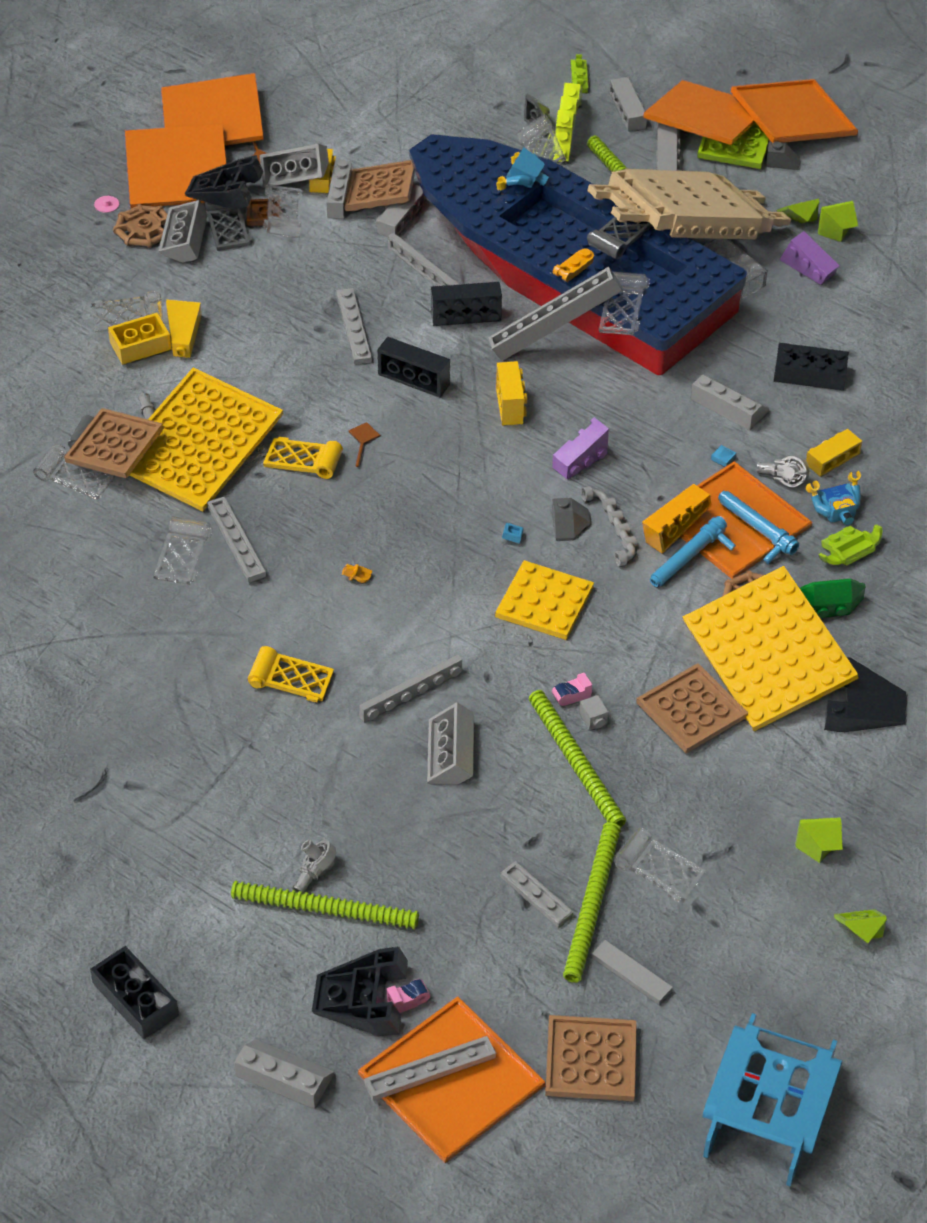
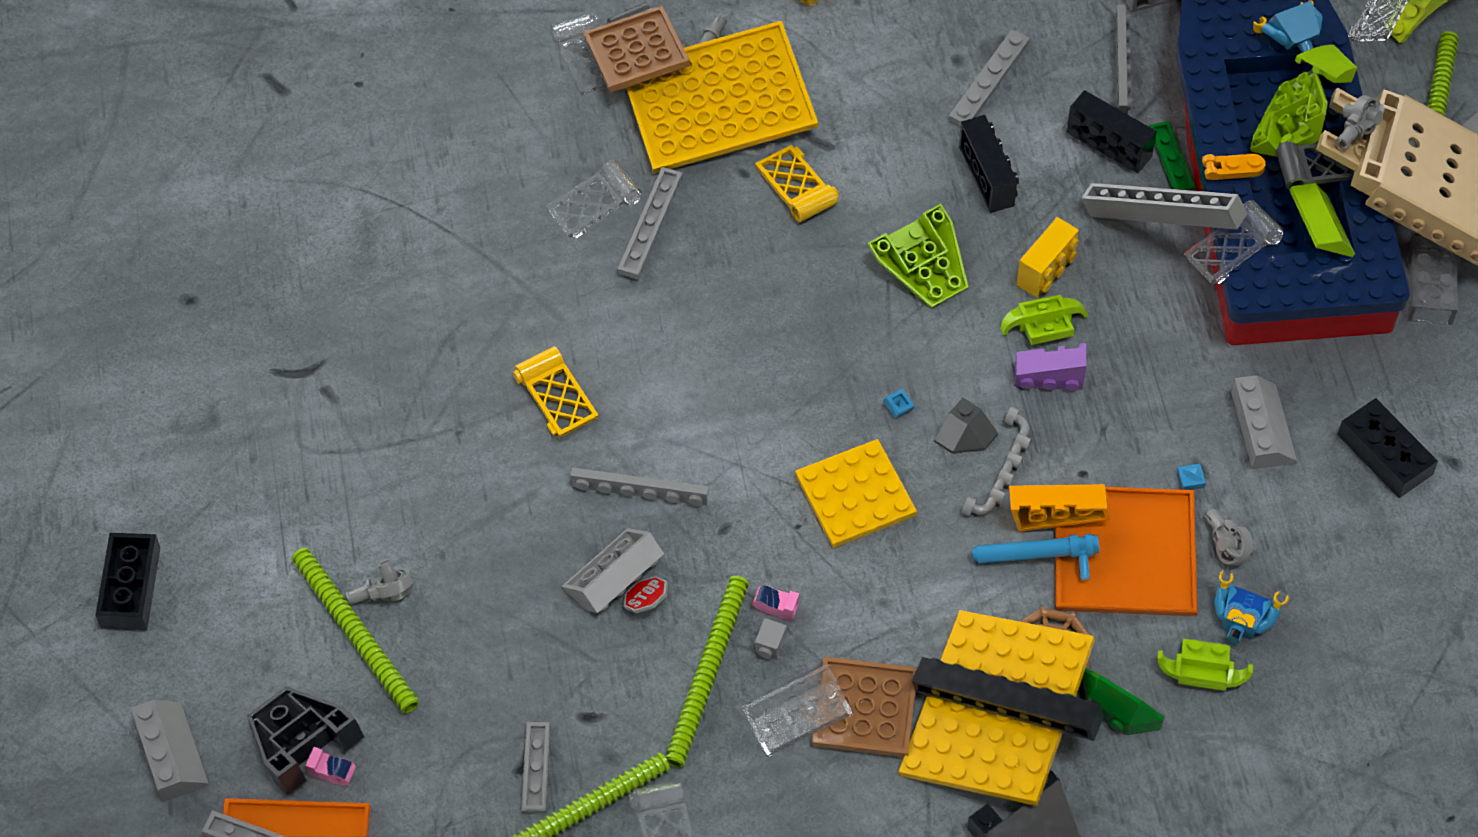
camera: 45 degrees right, 10 degrees up
light orange piece [342,564,372,583] -> none
dark orange piece [348,422,380,467] -> none
dark azure cylinder [718,491,800,564] -> none
yellow brick [806,429,862,477] -> none
none -> piece [623,576,668,614]
none -> clear brick [742,664,853,757]
none -> lime wedge [867,204,968,308]
none -> black brick [912,657,1104,741]
none -> lime plate [1000,294,1088,345]
none -> green tile [1149,121,1196,191]
none -> lime wedge [1250,70,1328,157]
none -> lime slope [1289,183,1355,257]
none -> lime slope [1295,45,1357,83]
none -> light grey pin [1336,95,1385,149]

